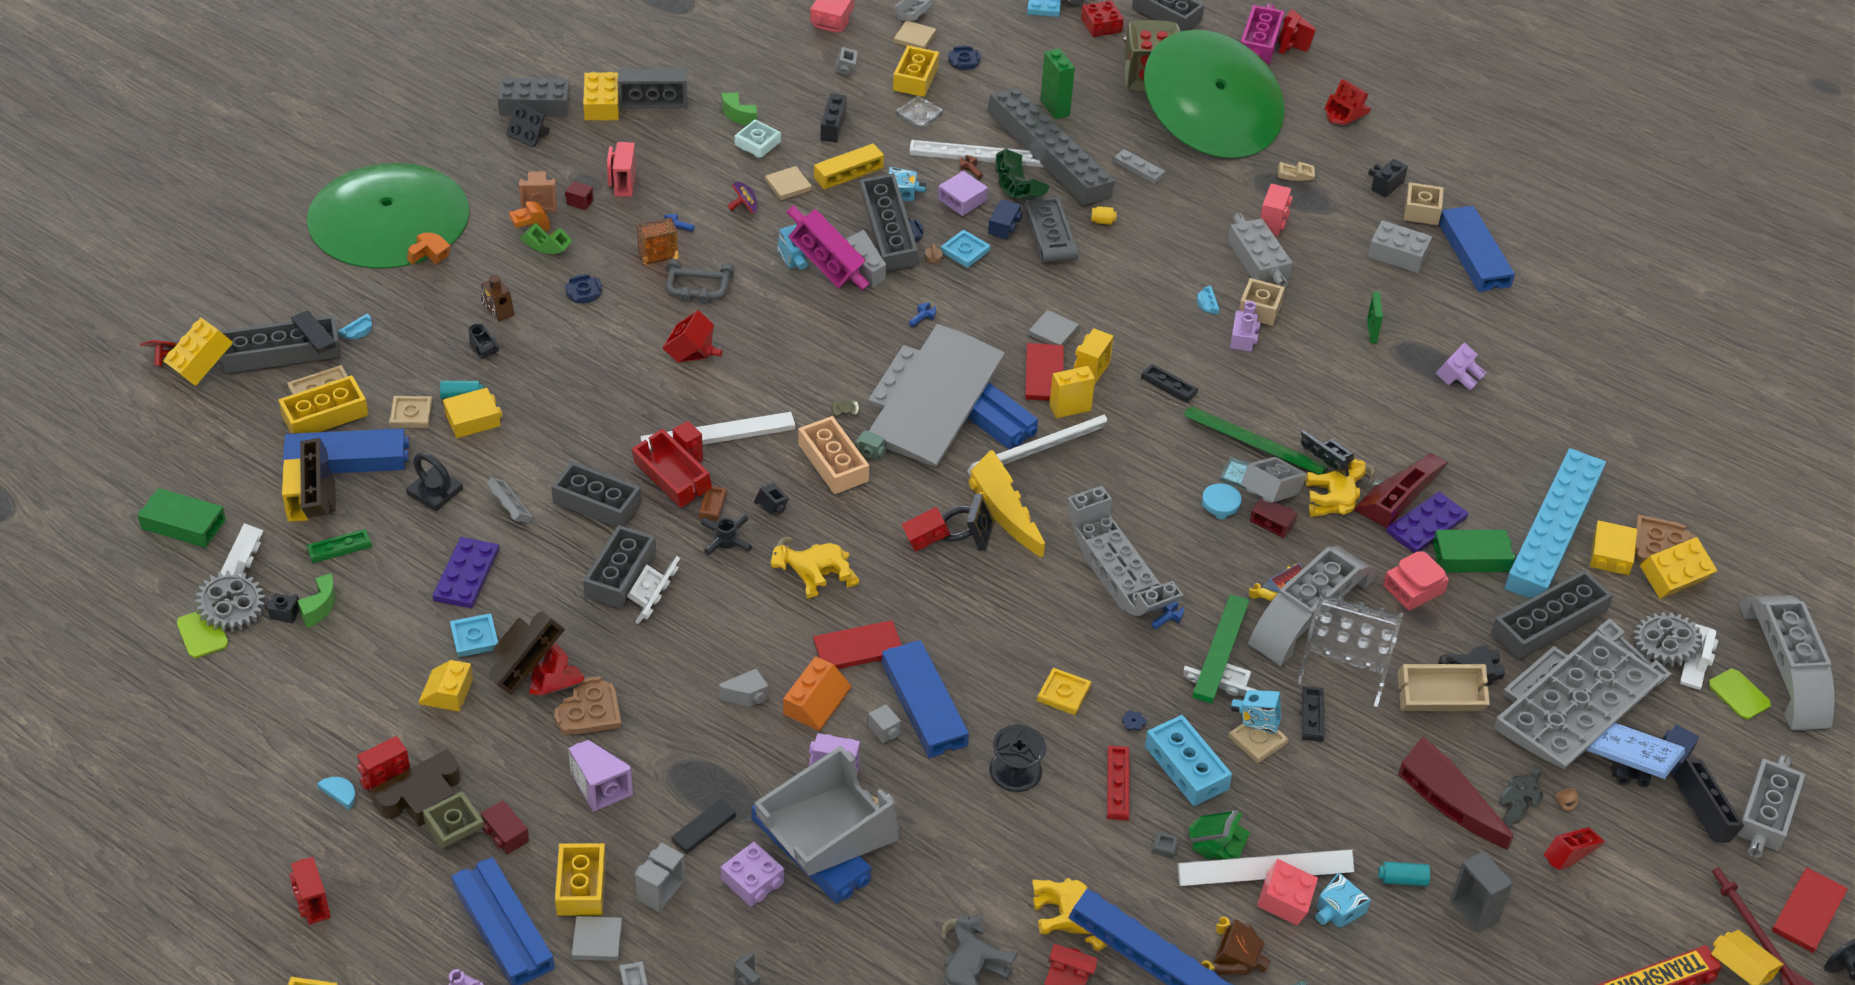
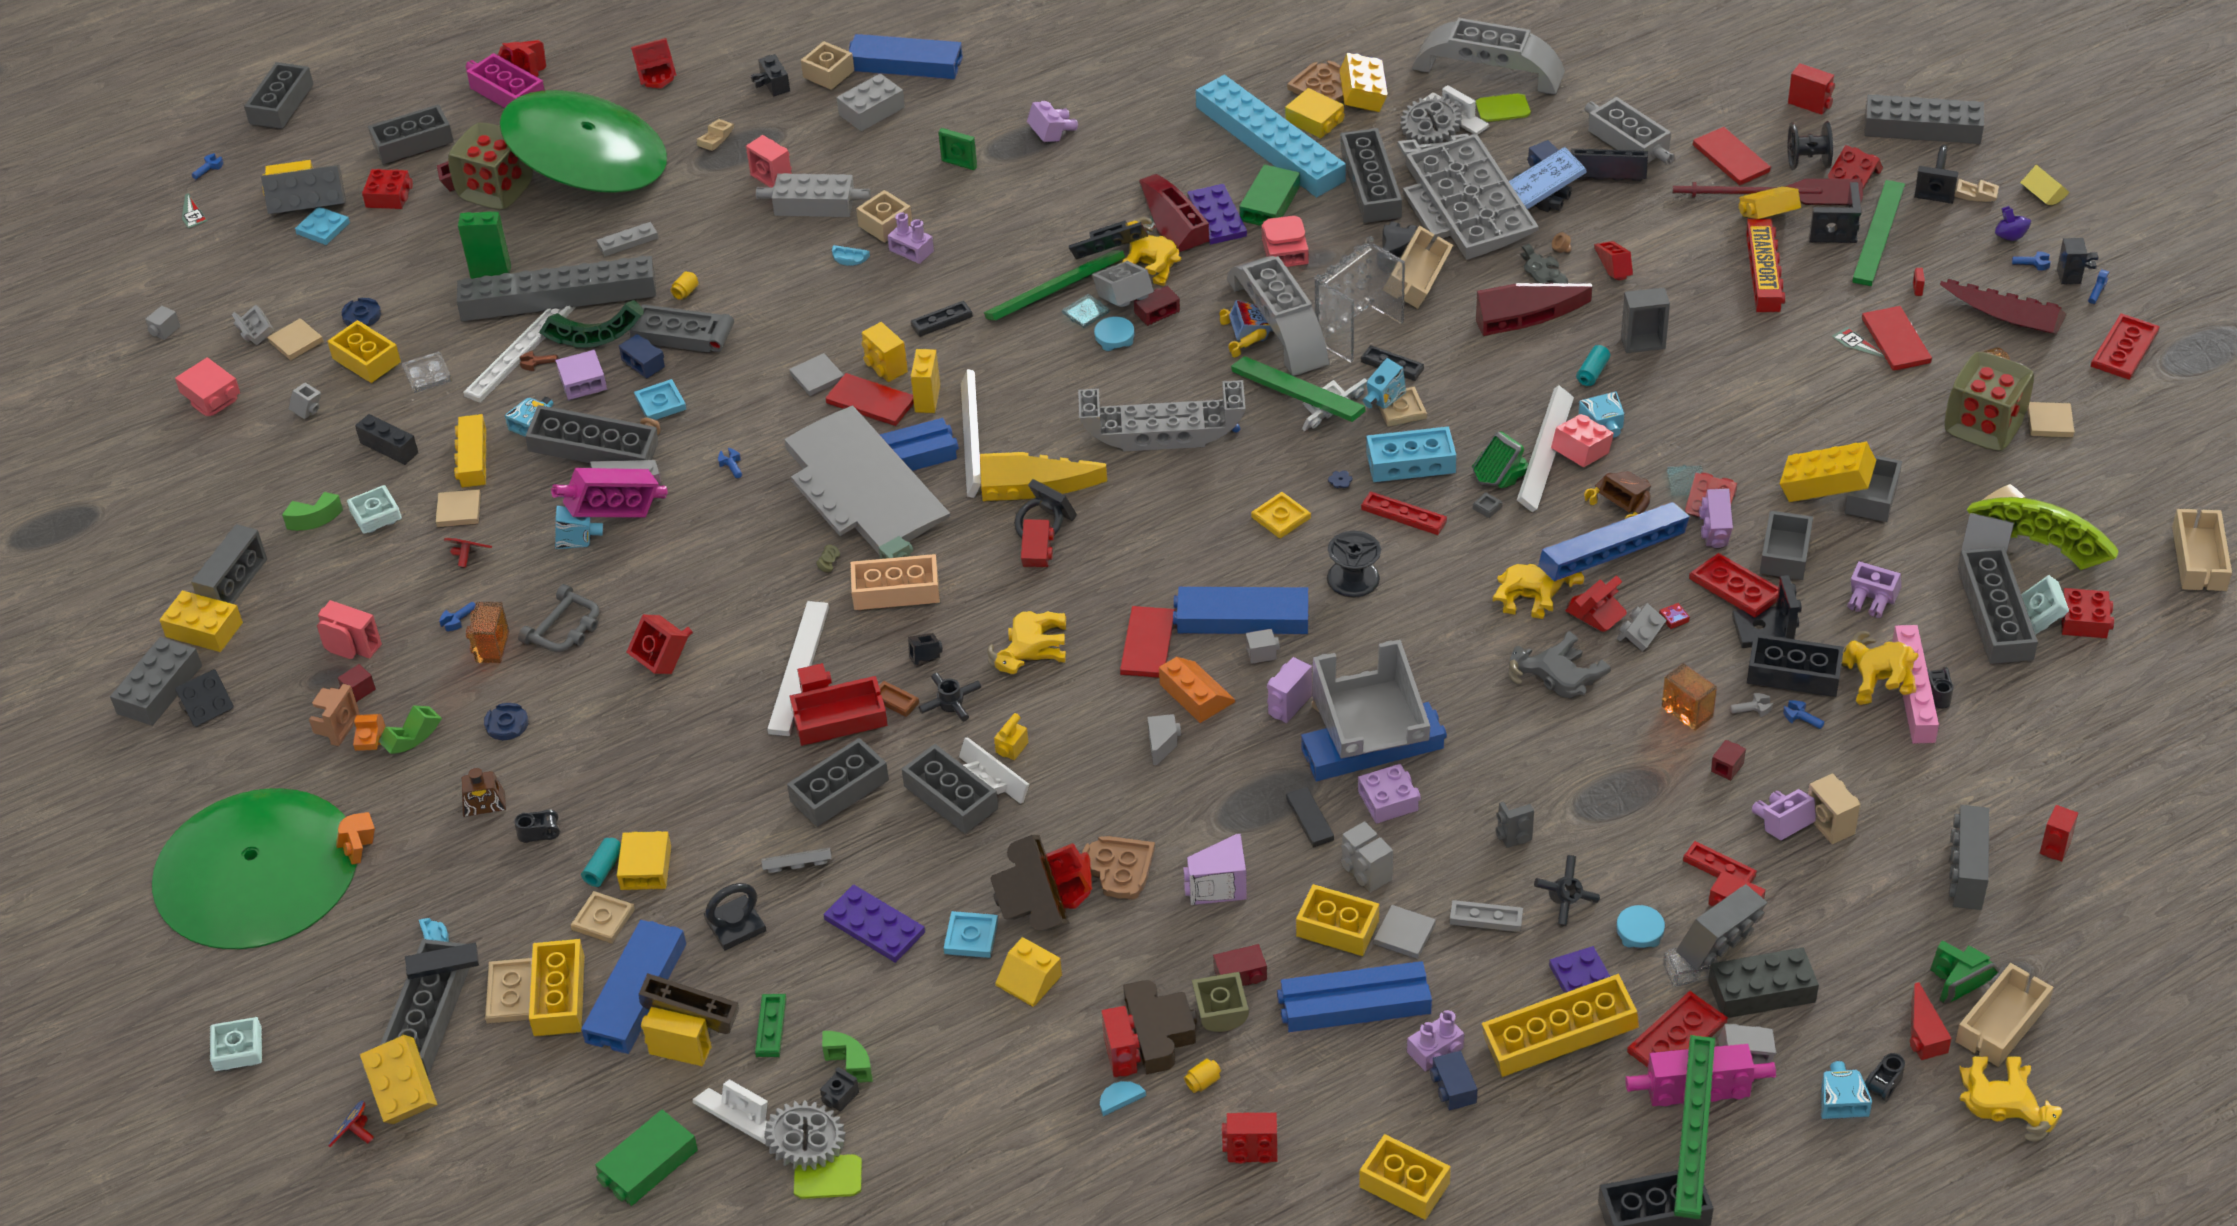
camera: 60 degrees left, 0 degrees up
none -> light aqua brick [210,1017,262,1071]
none -> yellow brick [994,713,1029,761]
none -> yellow brick [1184,1058,1221,1093]

